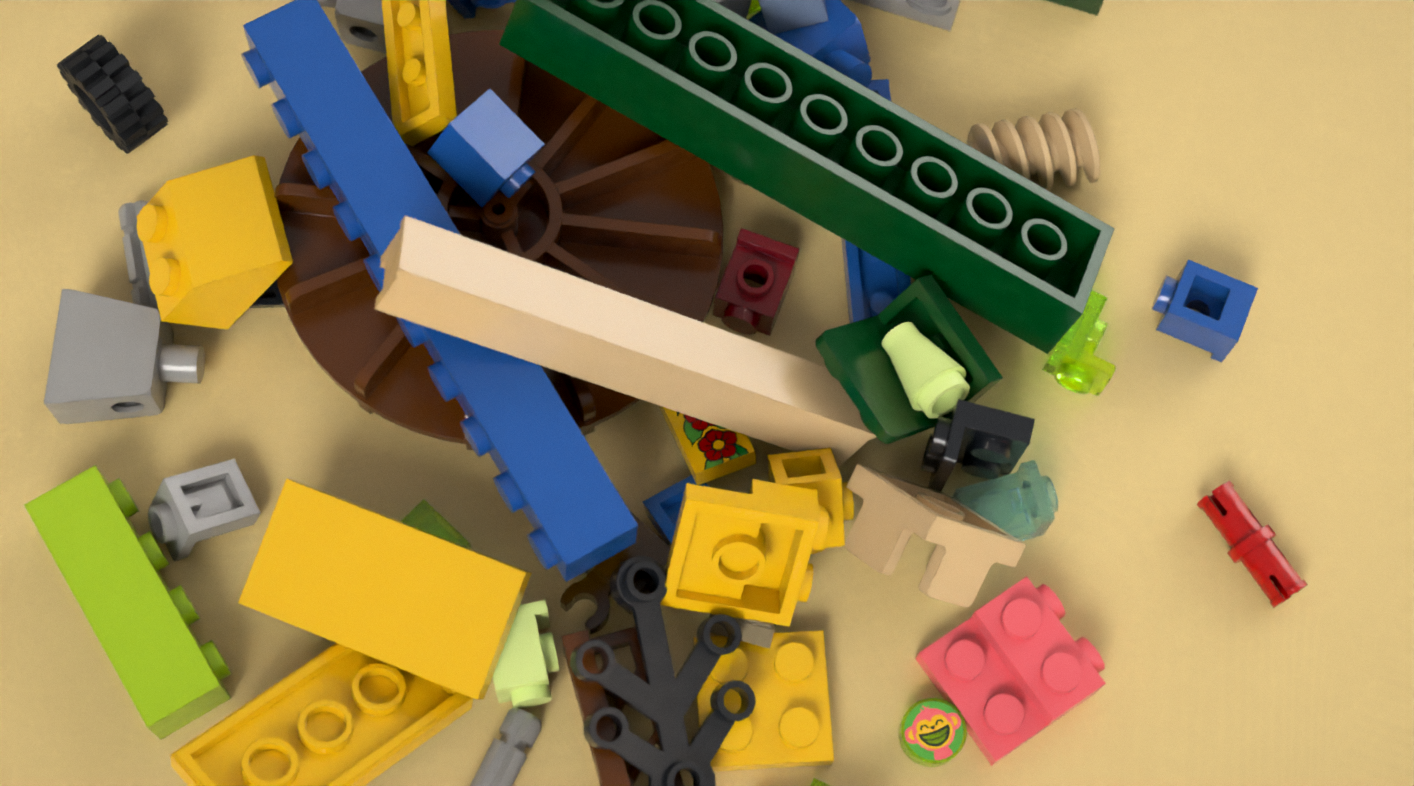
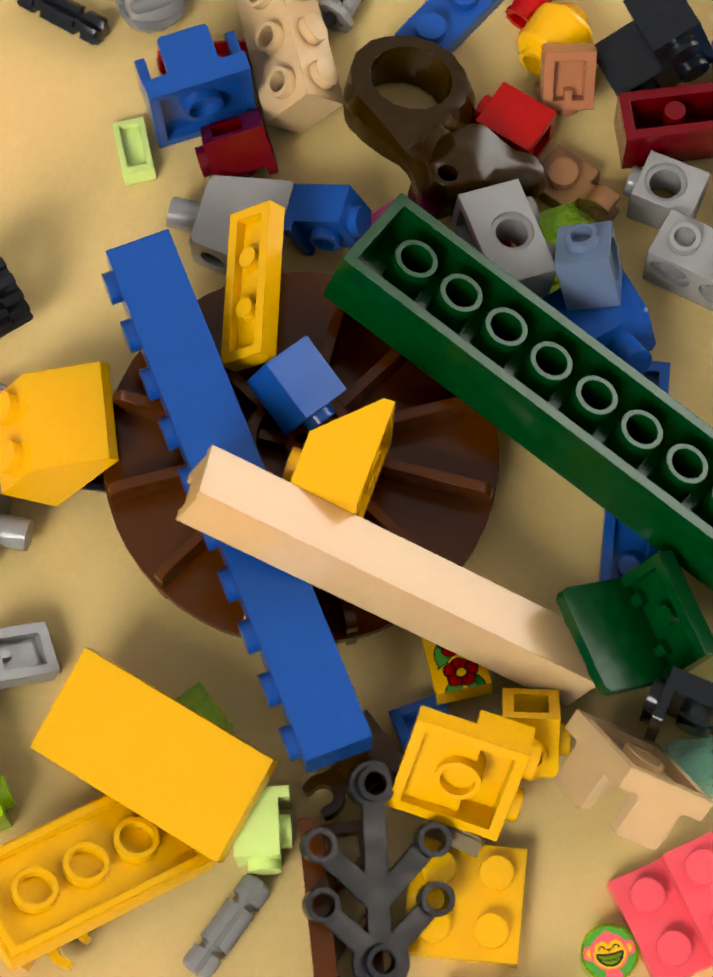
camera: 20 degrees right, 0 degrees up
dark red brick [713,228,800,336] -> none
yellowish green cone [882,322,970,419] -> none
none -> yellow slope [283,398,395,518]

